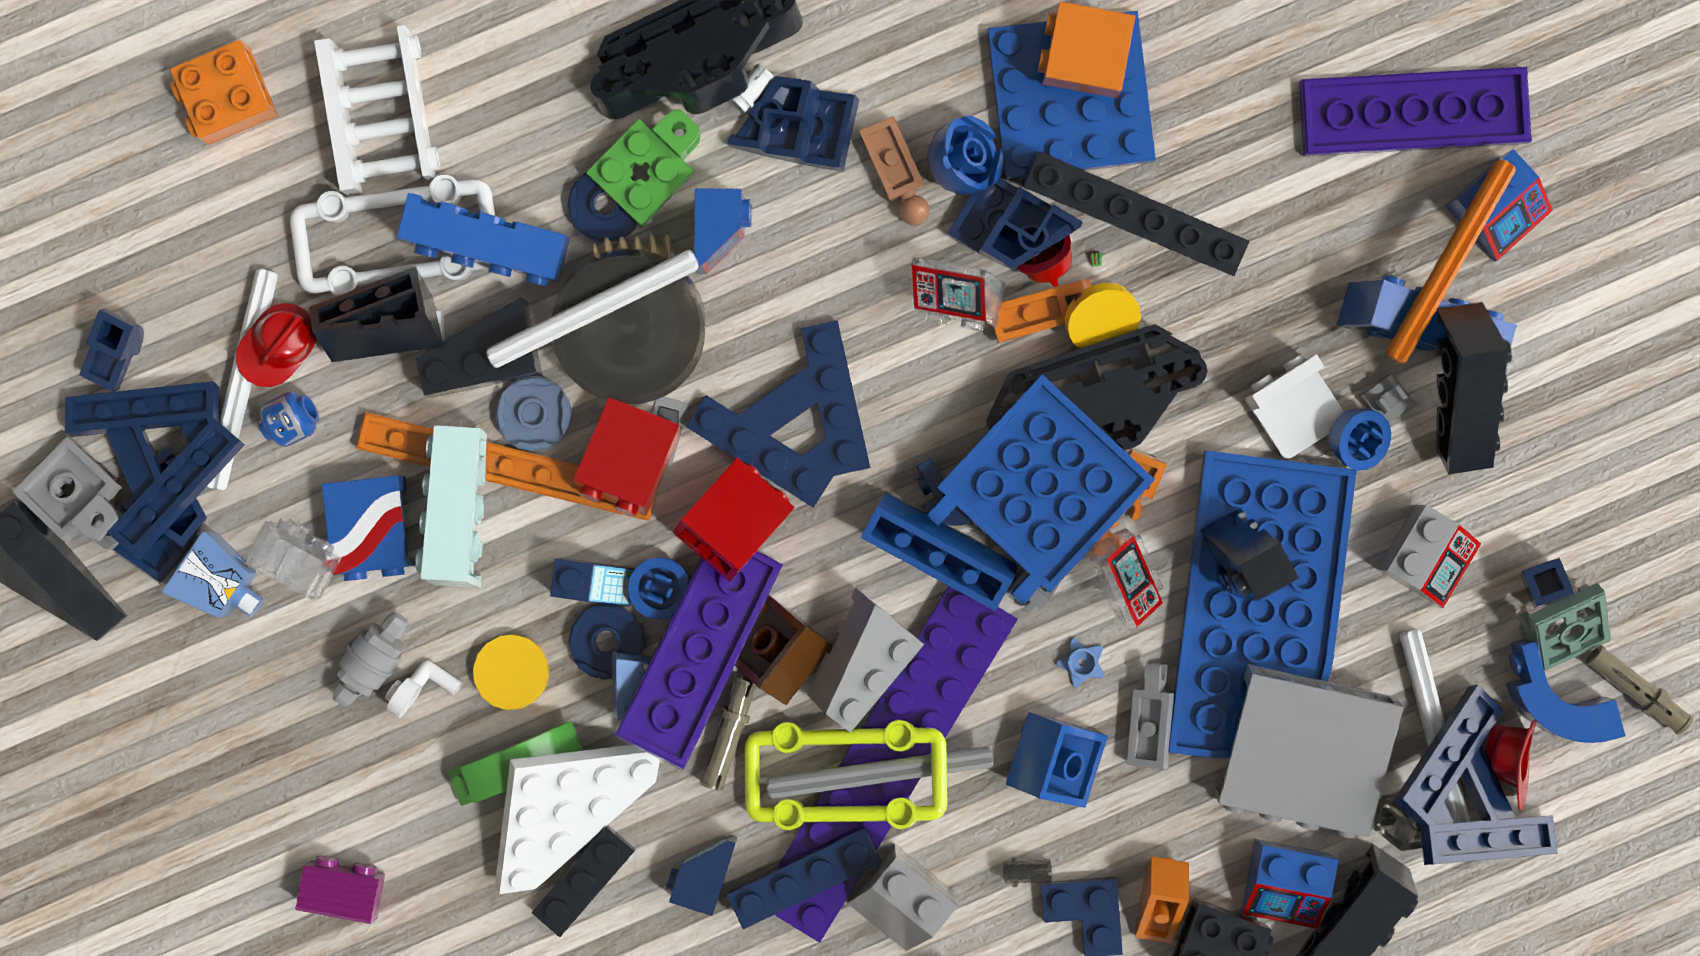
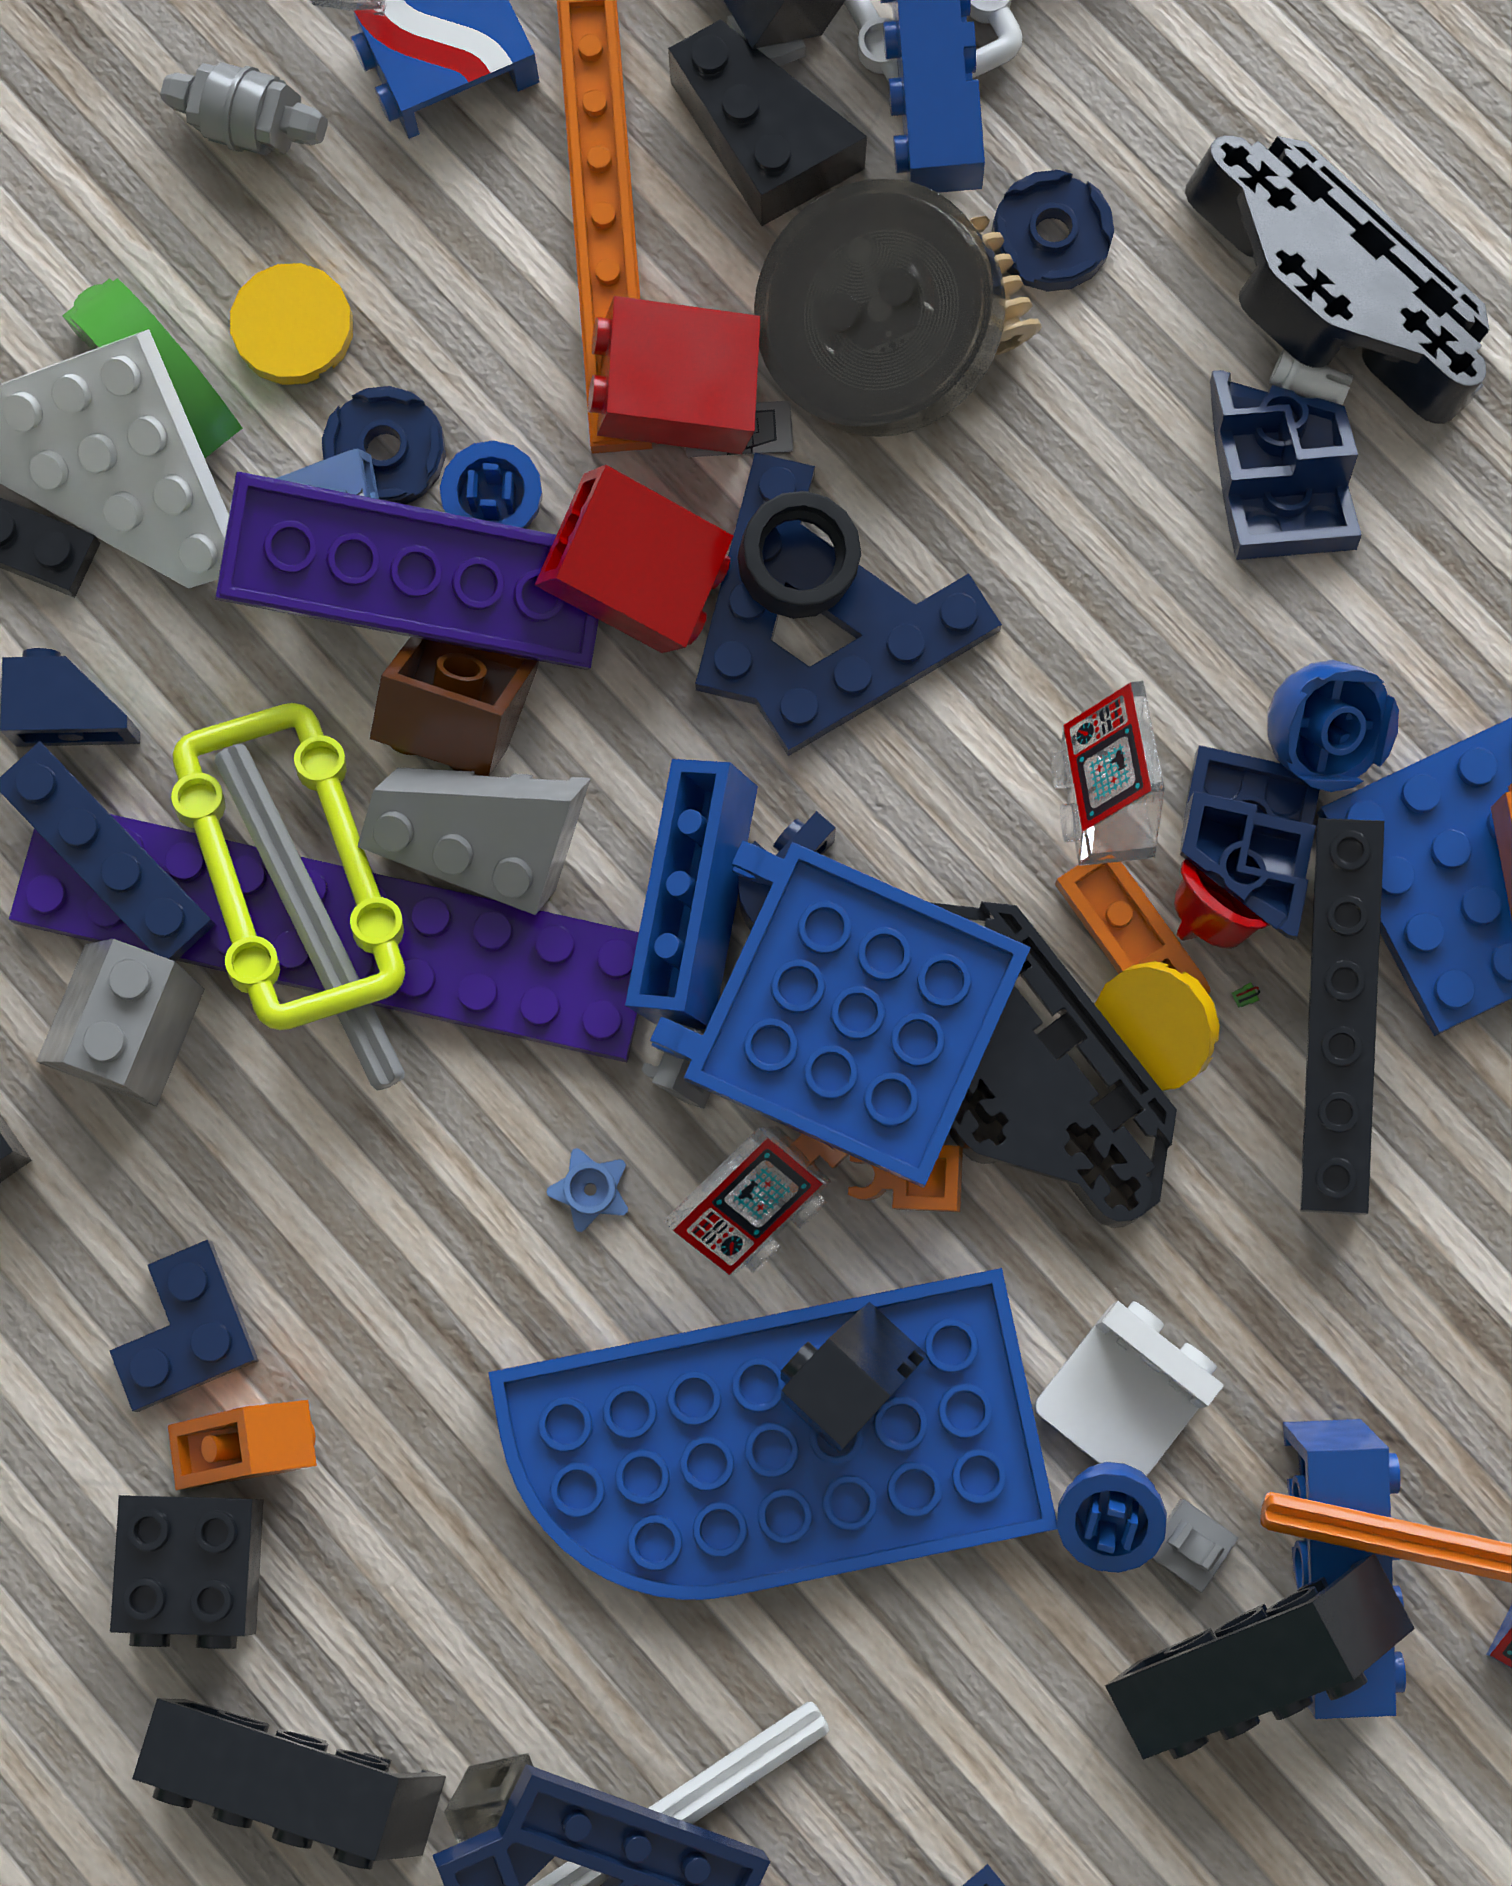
camera: 75 degrees right, 10 degrees down
white plate [385,660,463,718] -> none
light aqua wedge [416,425,487,588] -> none
white axle [486,250,698,368] -> none
sand blue tile [495,376,572,452] -> none
slope [550,558,636,606] -> none
bright green plate [586,109,701,227] -> none
blue slope [694,188,752,274] -> none
dark tan pin [700,675,757,791] -> none
nougat plate [859,116,930,226] -> none
clear smoke pin [1003,857,1052,887] -> none
blue slope [1006,712,1108,808] -> none
light grey plate [1127,663,1174,770] -> none
light grey panel [1214,664,1404,838] -> none
blue slope [1241,839,1339,929] -> none
light grey slope [1377,505,1481,608] -> none
none -> black tyre [737,491,862,619]

